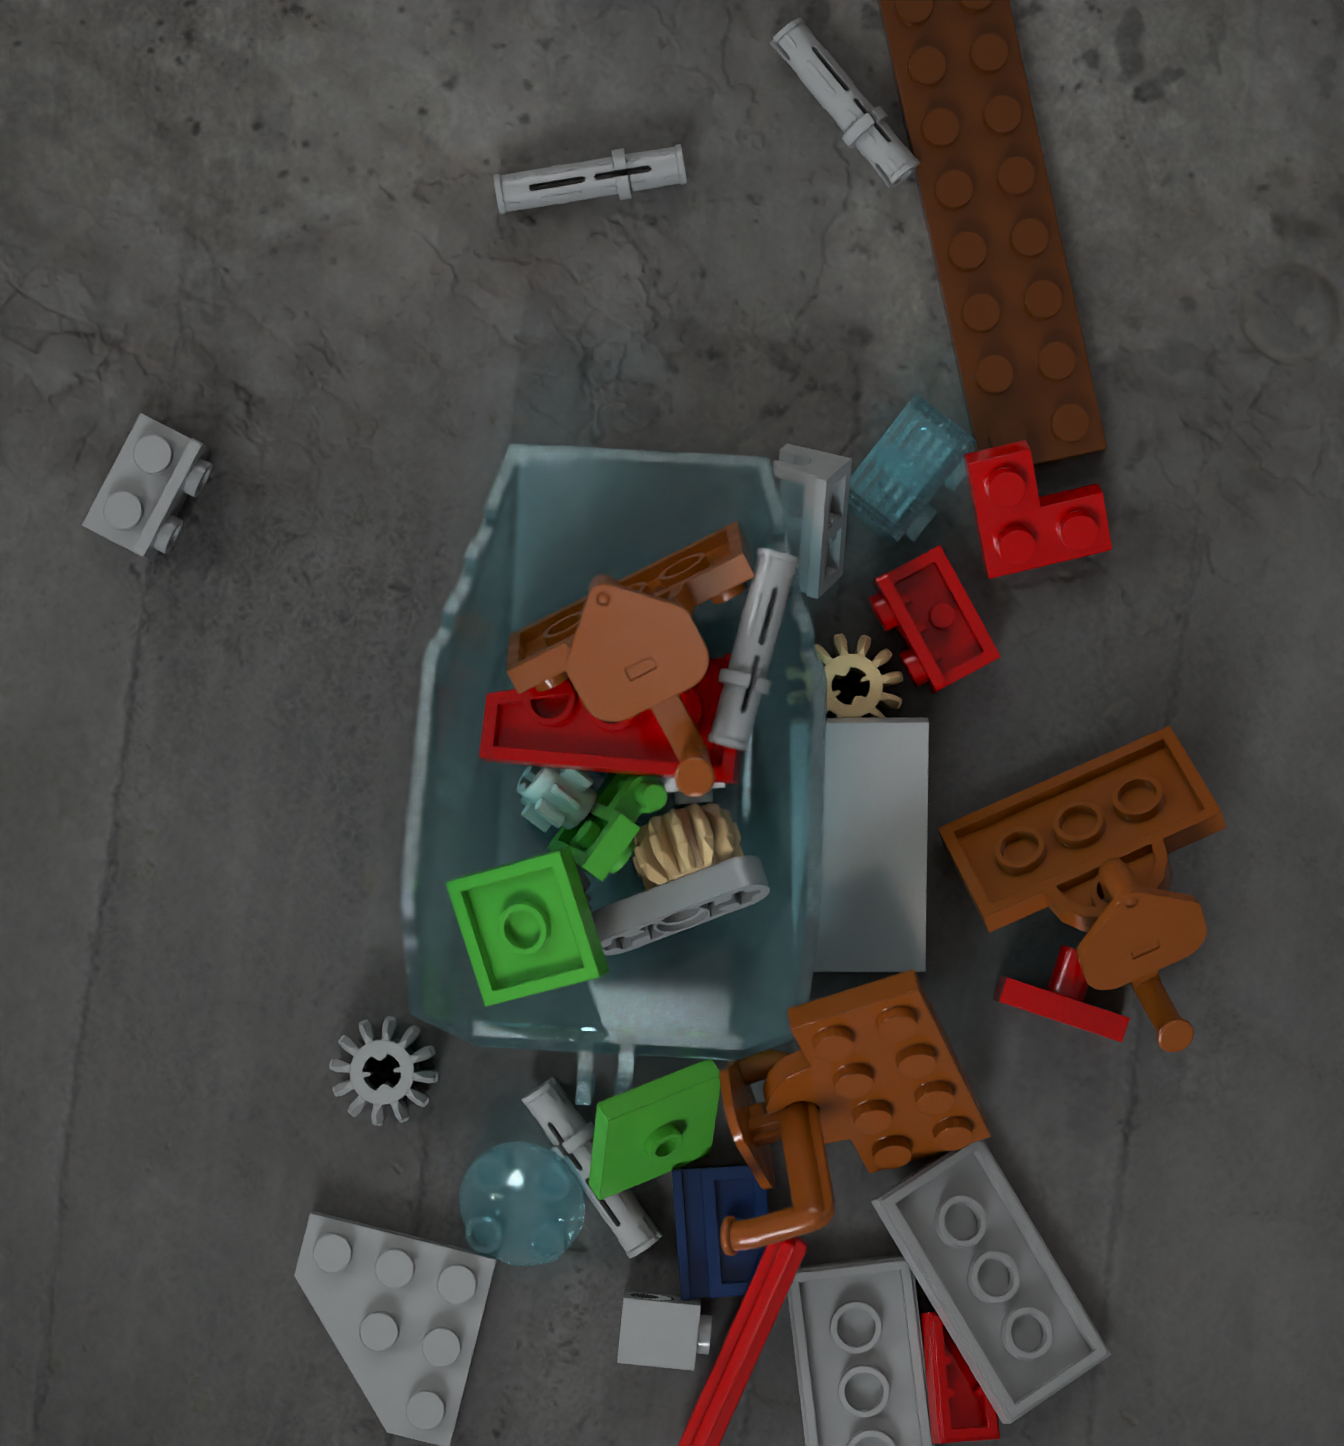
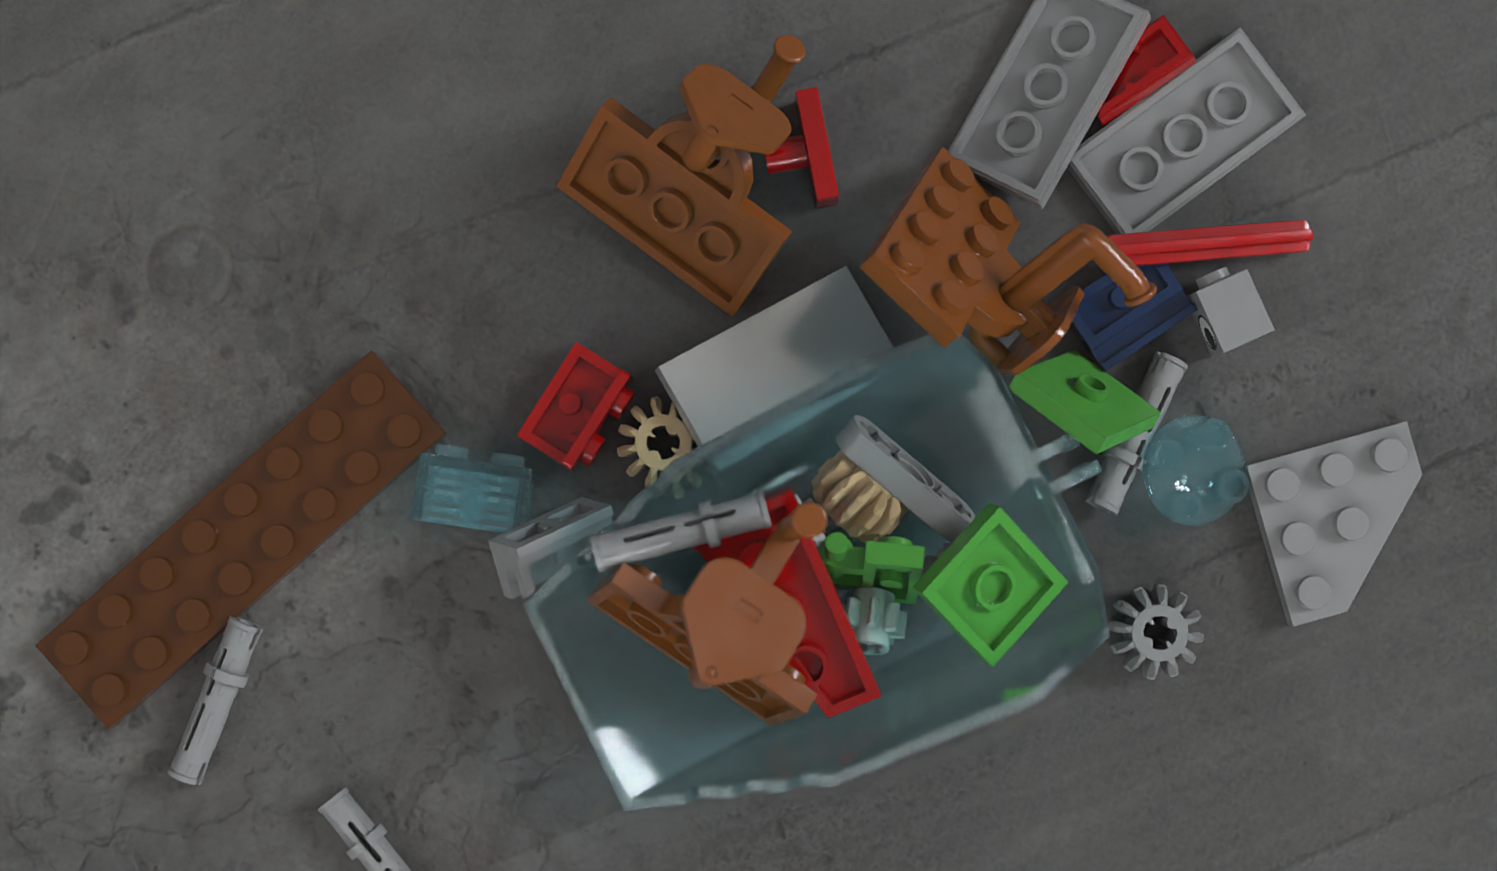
camera: 120 degrees left, 0 degrees up
red plate [963,440,1112,579] -> none

